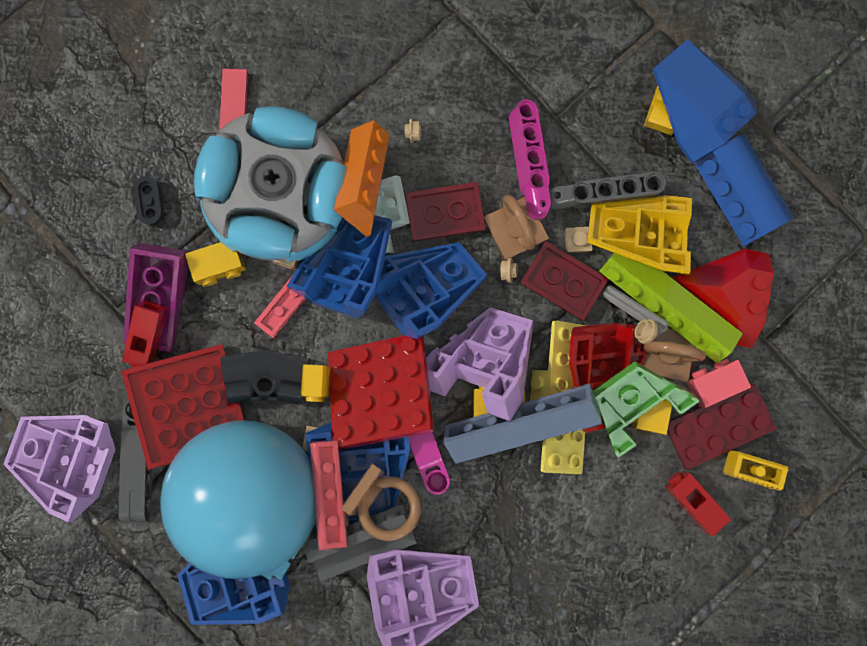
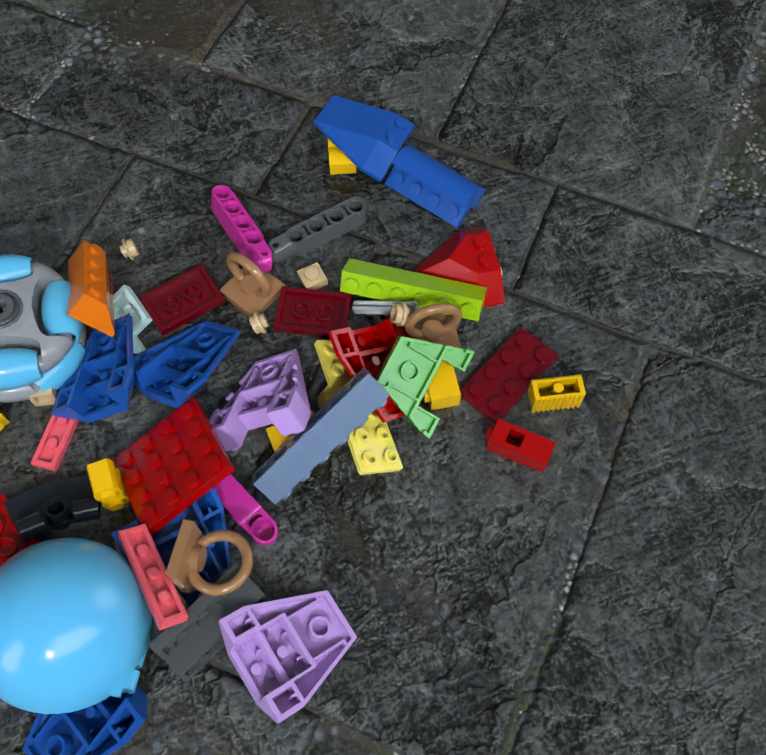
camera: 20 degrees left, 20 degrees down
yellow wedge [587,195,692,274] -> none
coral brick [687,358,751,408] -> none

